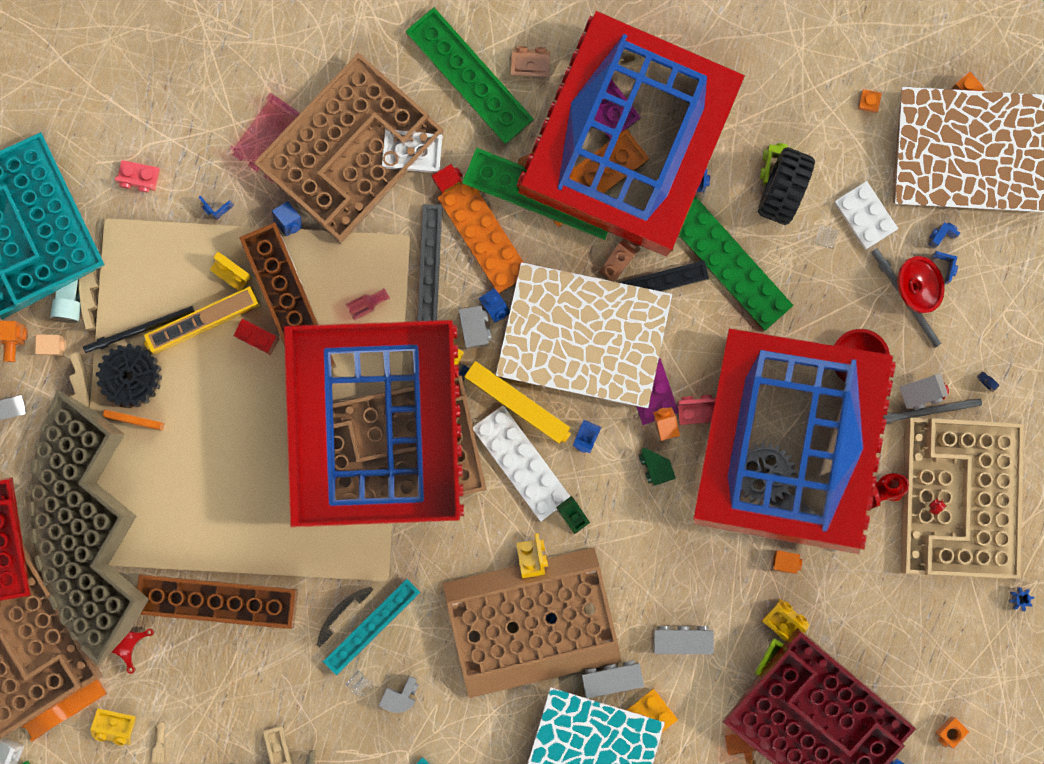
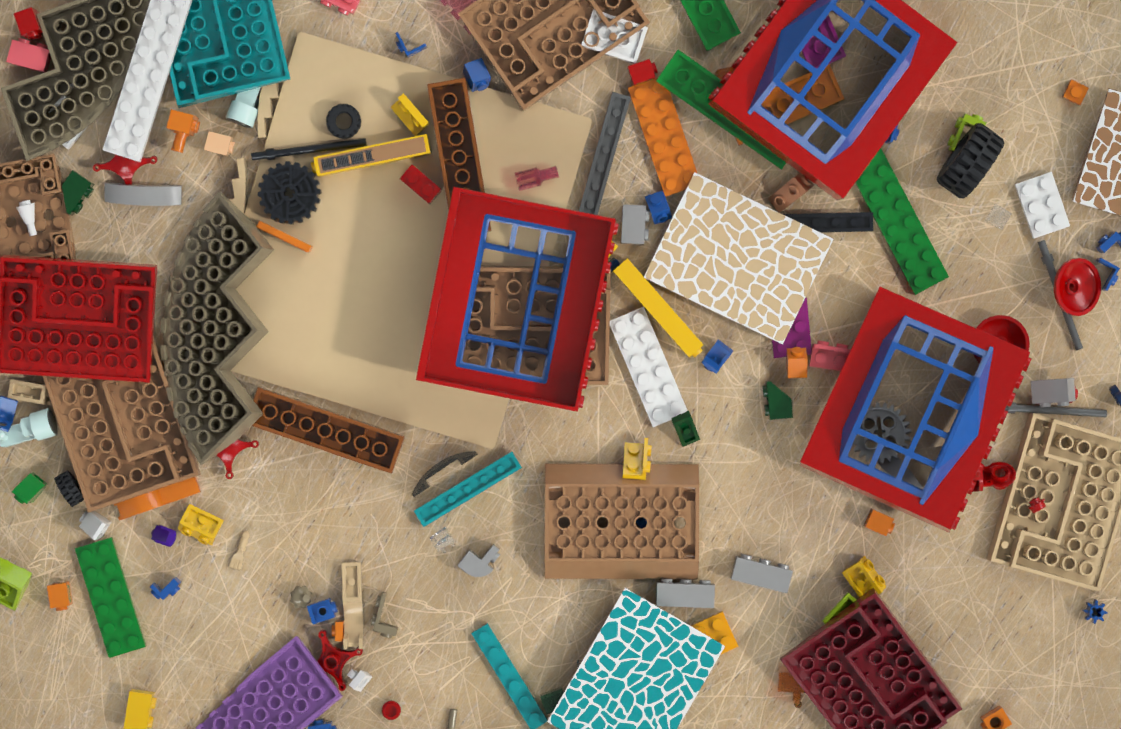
camera: 15 degrees right, 5 degrees up
none -> dark purple piece [151,525,176,547]
none -> black tyre [326,104,361,139]

